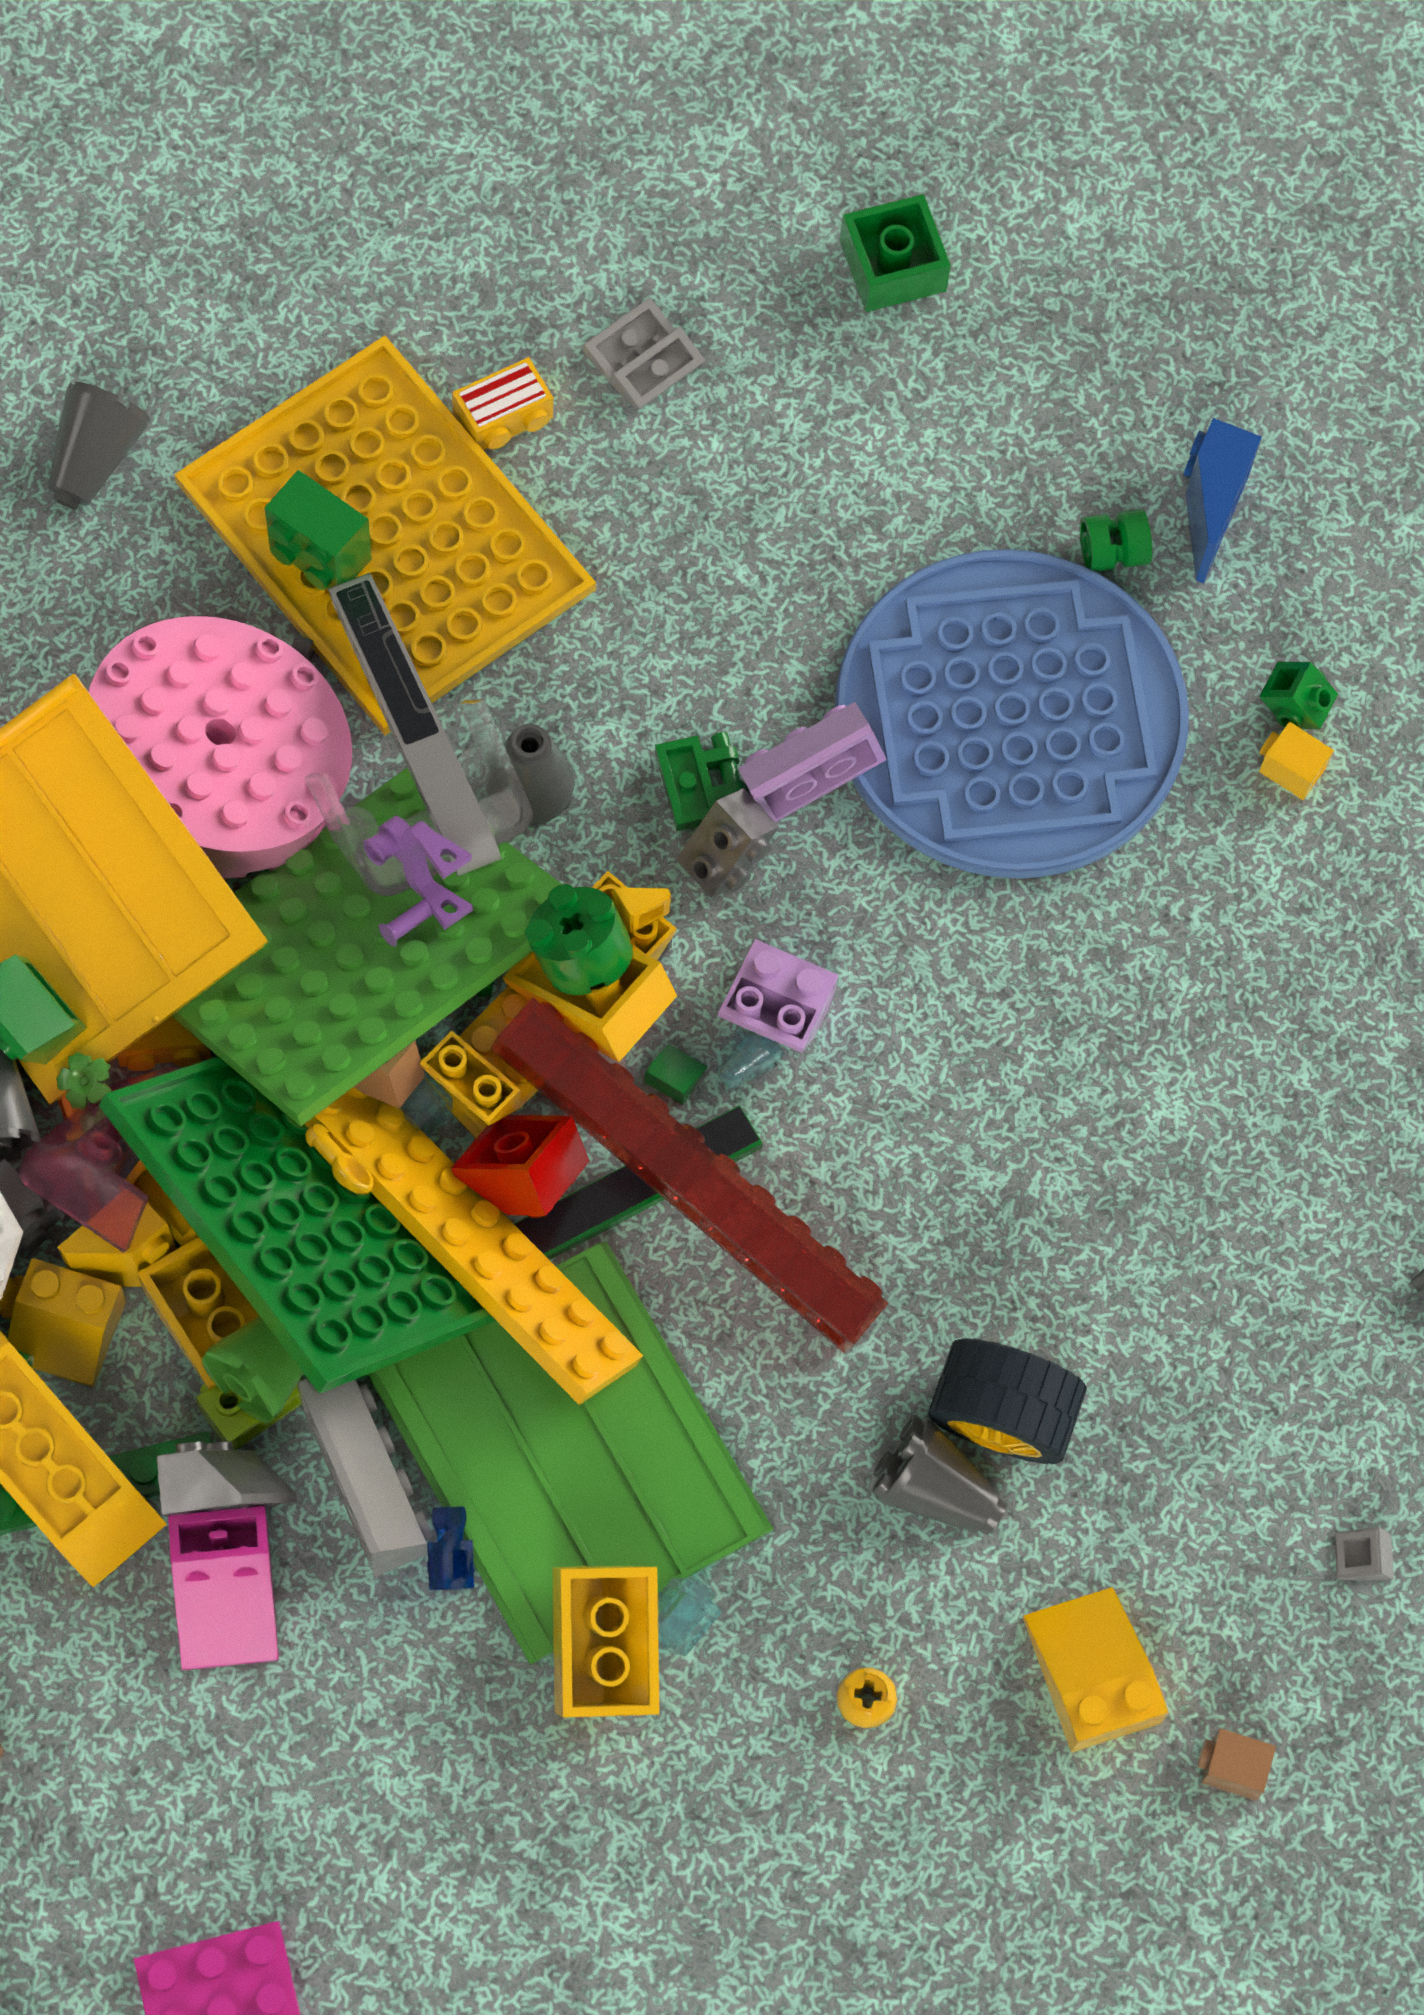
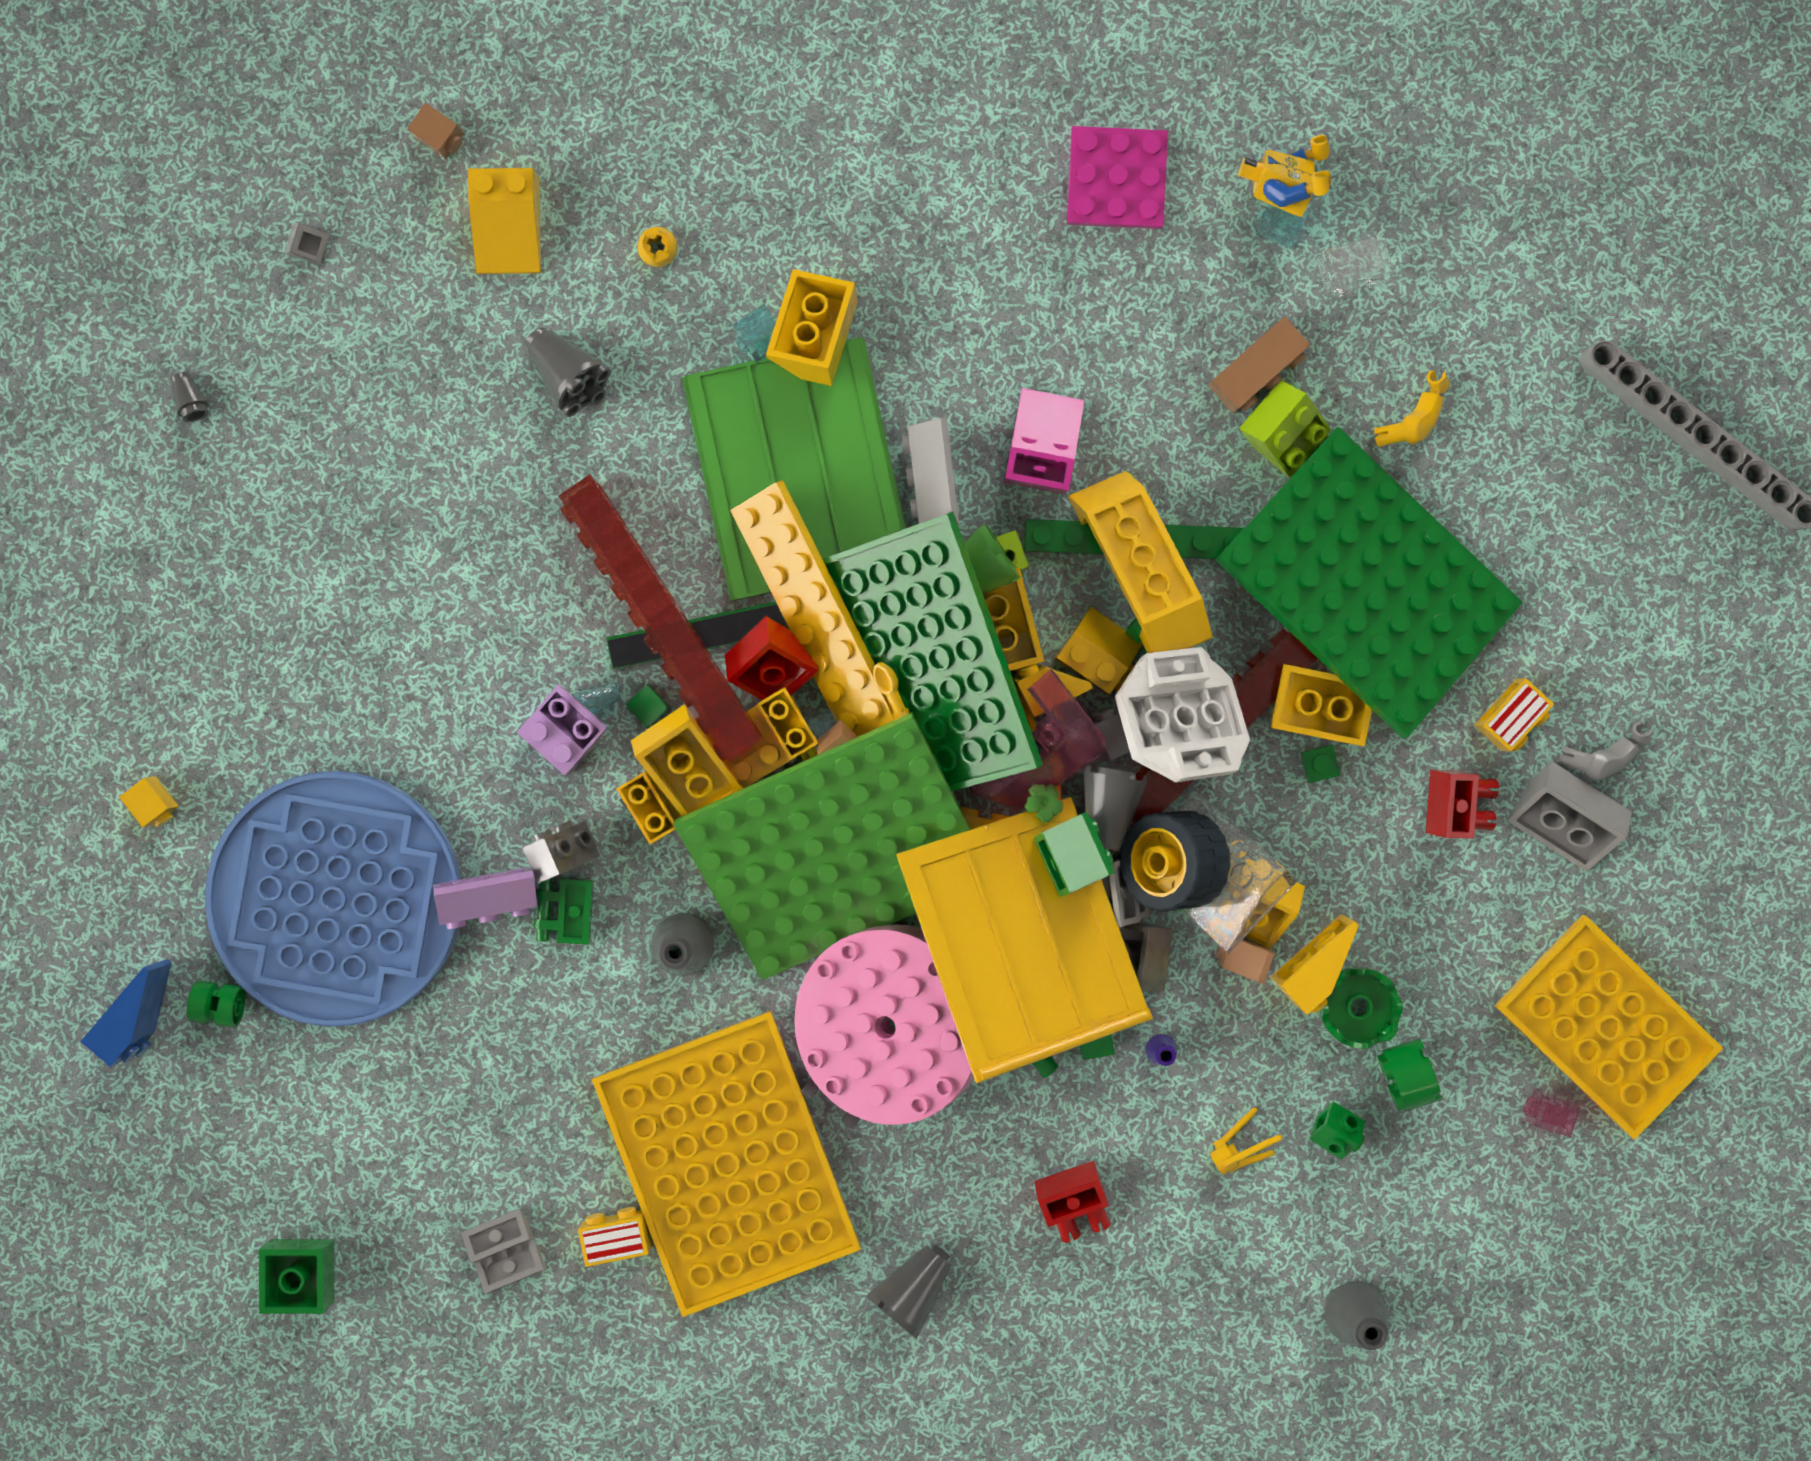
camera: 160 degrees left, 20 degrees up
flat silver slope [157,1442,297,1514] -> none
green brick [264,470,372,590] -> none
clear windscreen [305,700,533,896] -> none
beam [328,573,501,876] -> none
medium lavender piece [363,816,473,947] -> none
clear blue plate [427,1506,474,1590] -> none
green brick [525,884,633,995] -> none
yellow slope [613,887,671,932] -> none
black wheel [928,1338,1087,1464] -> none
green brick [1259,662,1338,729] -> none

